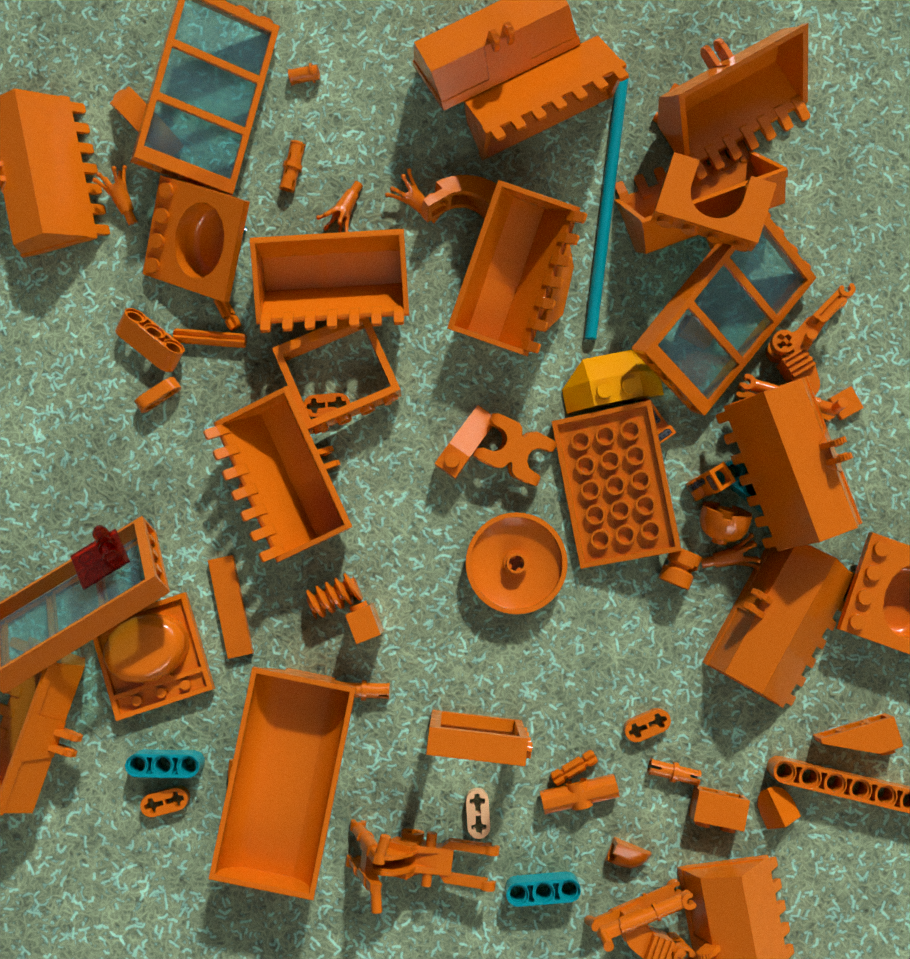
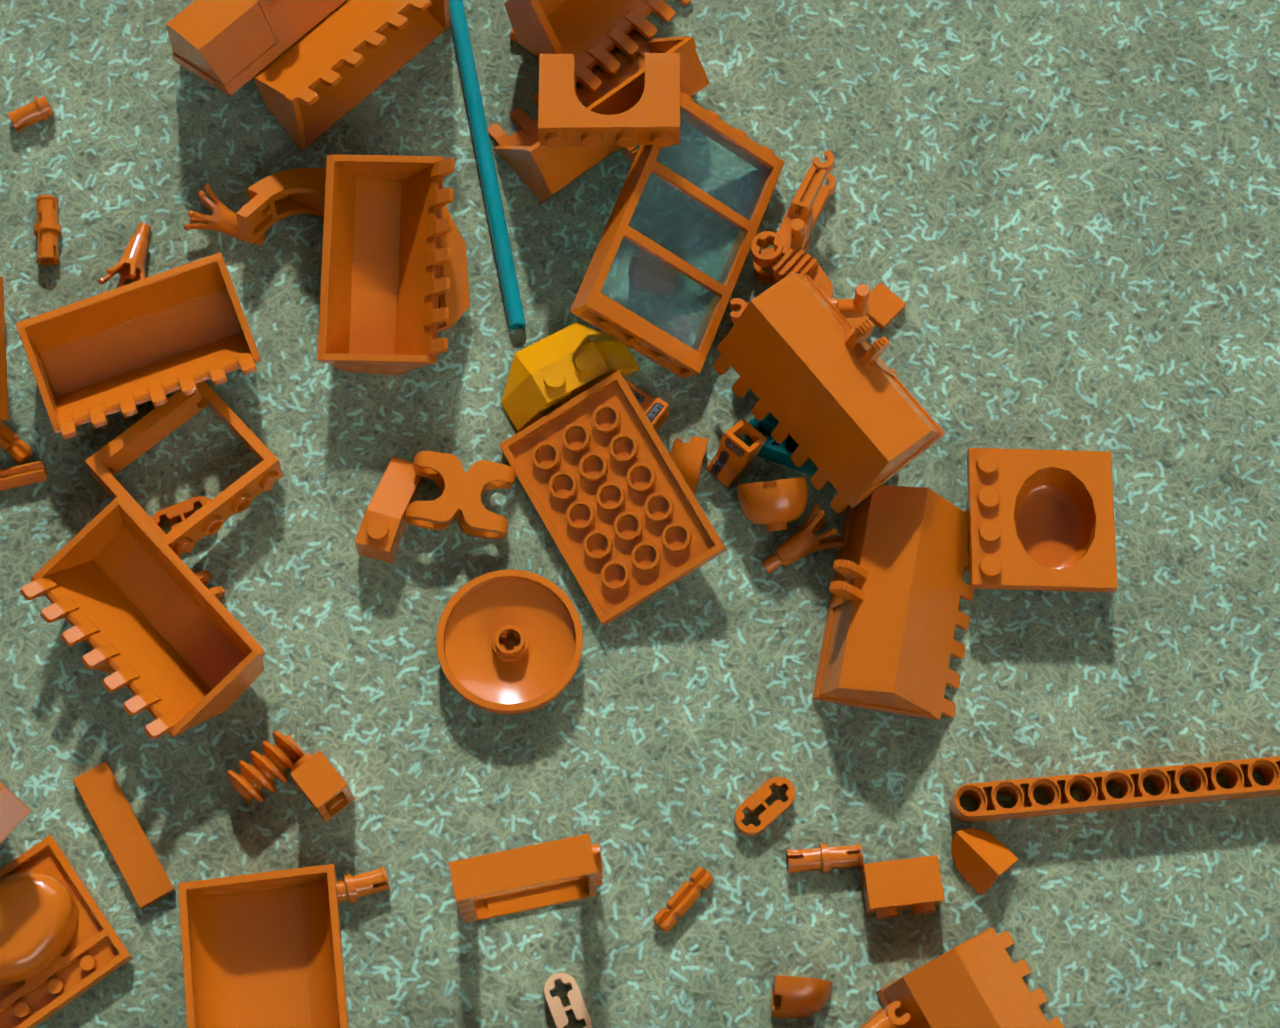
camera: 25 degrees left, 15 degrees down
orange piece [539,774,620,815] -> none
orange wheel [658,548,702,591] -> none
orange slope [813,713,904,756] -> none
none -> orange brick [670,436,708,495]

